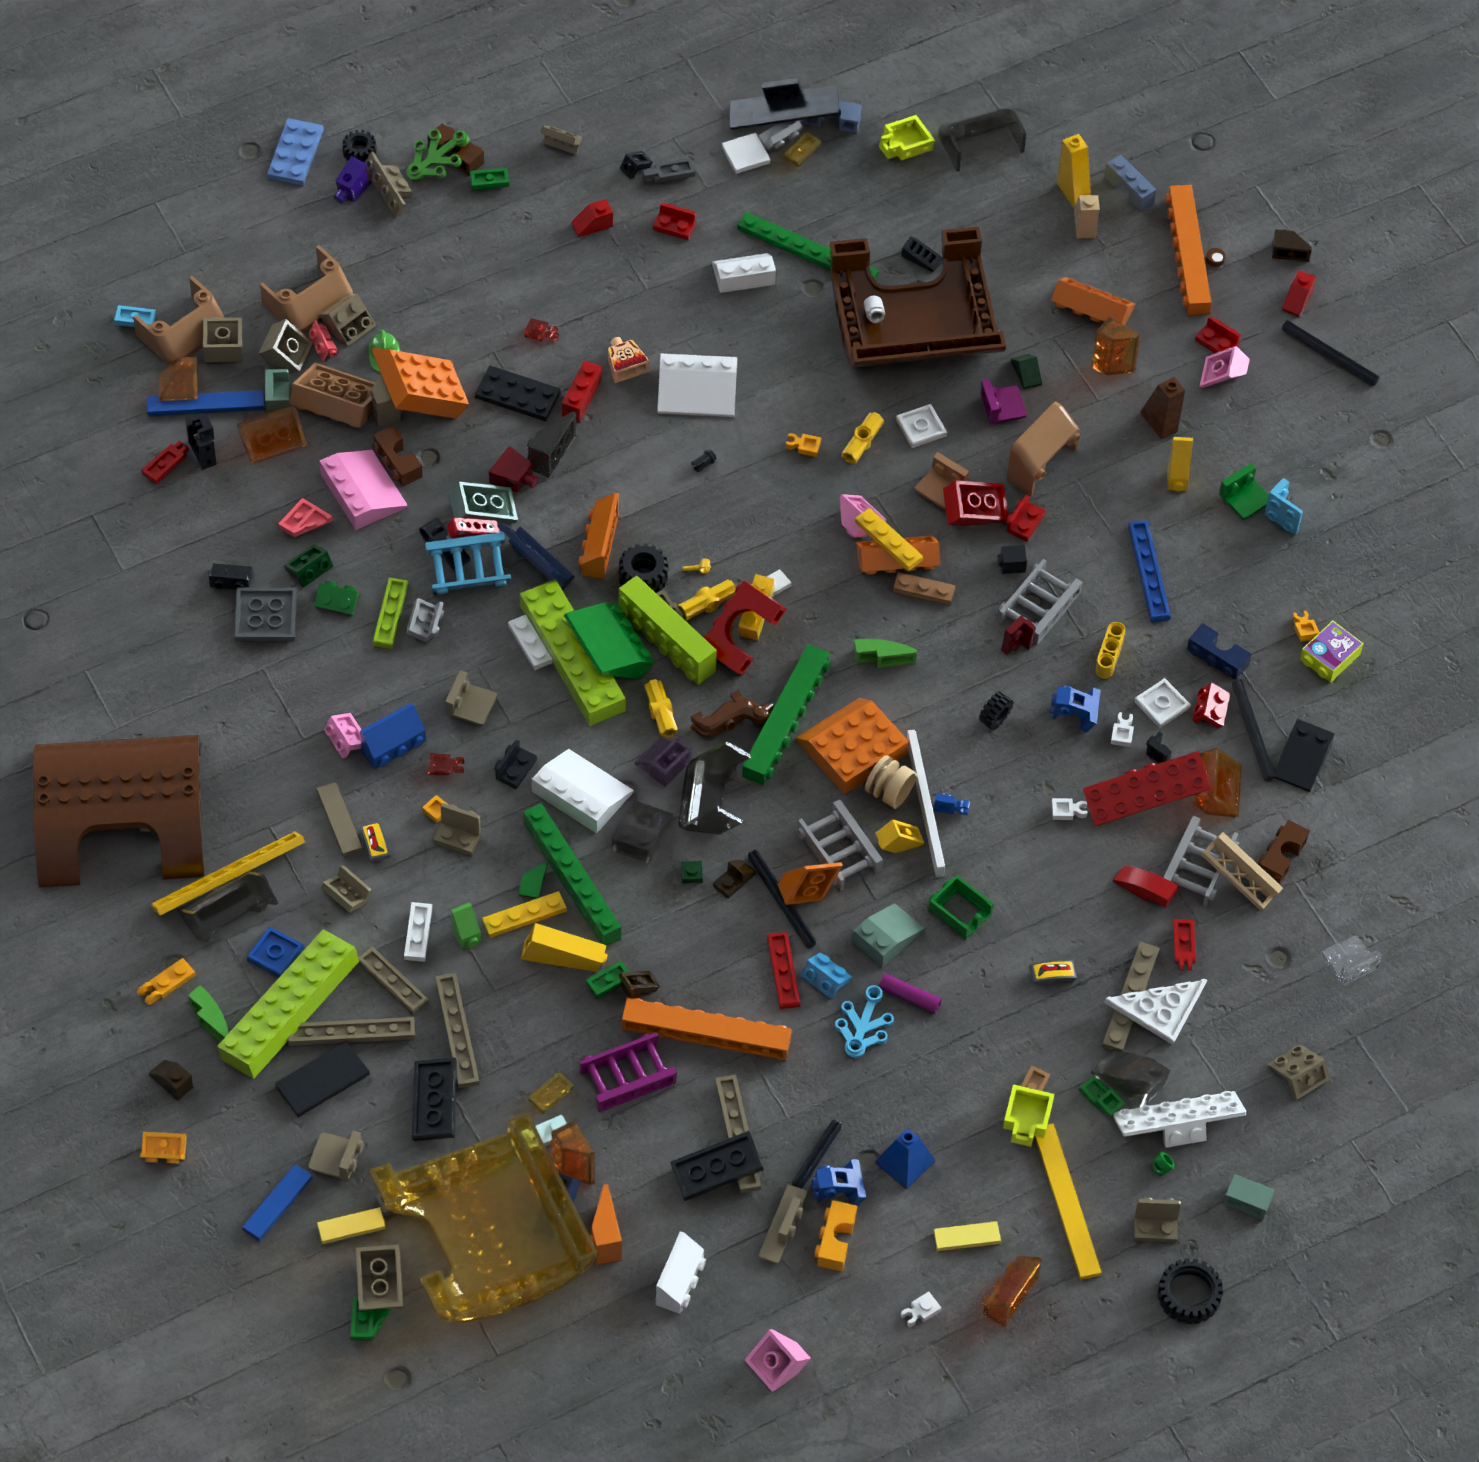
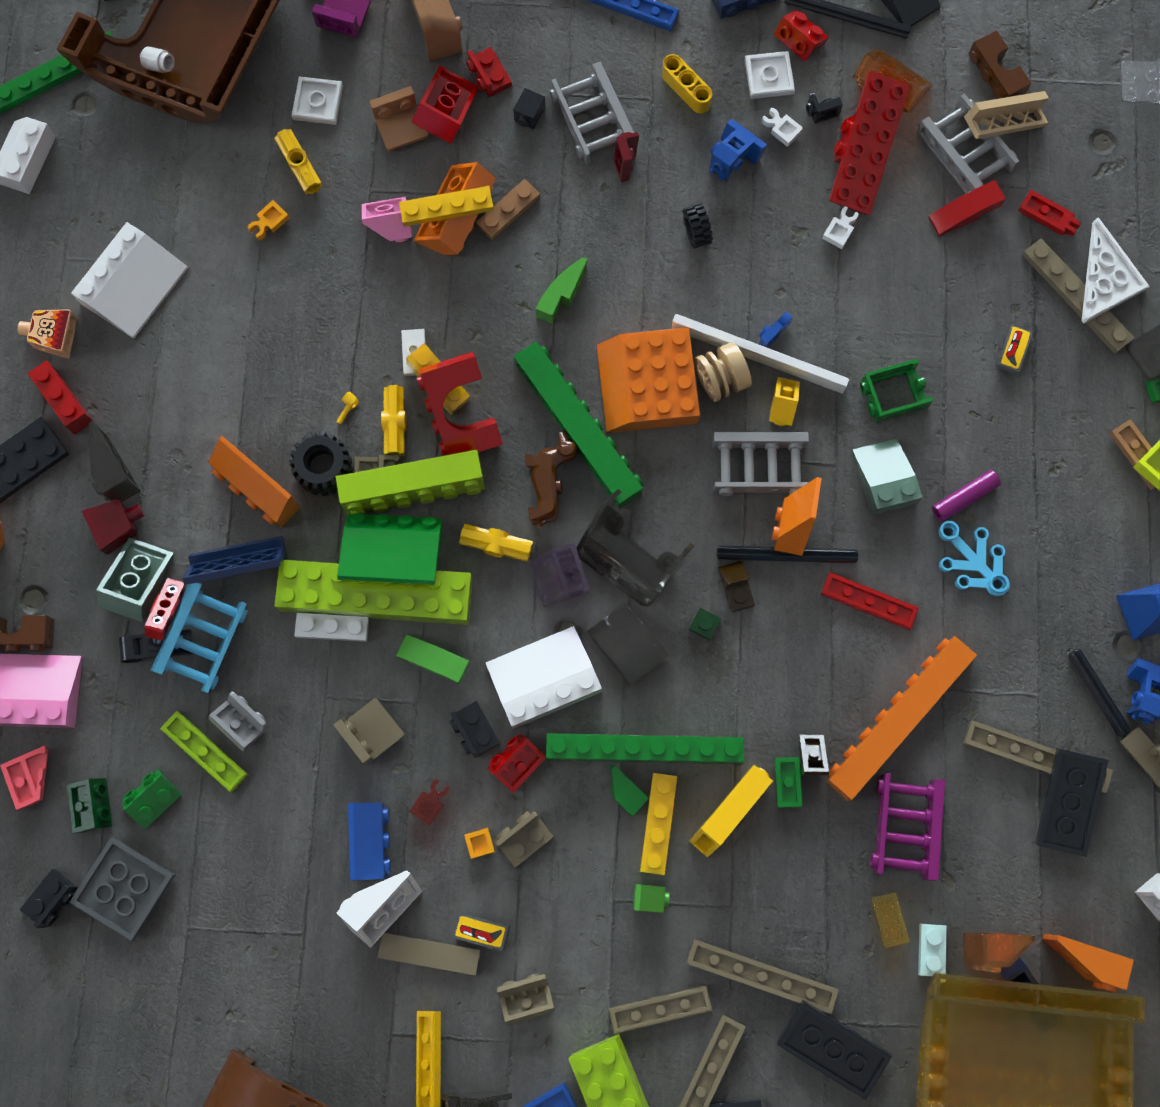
camera: 55 degrees left, 20 degrees up
bright pink bracket [324,713,361,758] -> none
white plate [404,902,432,962] -> none
black pin [691,450,717,472] -> none
dark azure bracket [800,952,852,999] -> none
none -> white slope [337,871,422,948]
none -> bright green slope [396,634,470,685]
none -> red bracket [487,734,546,793]

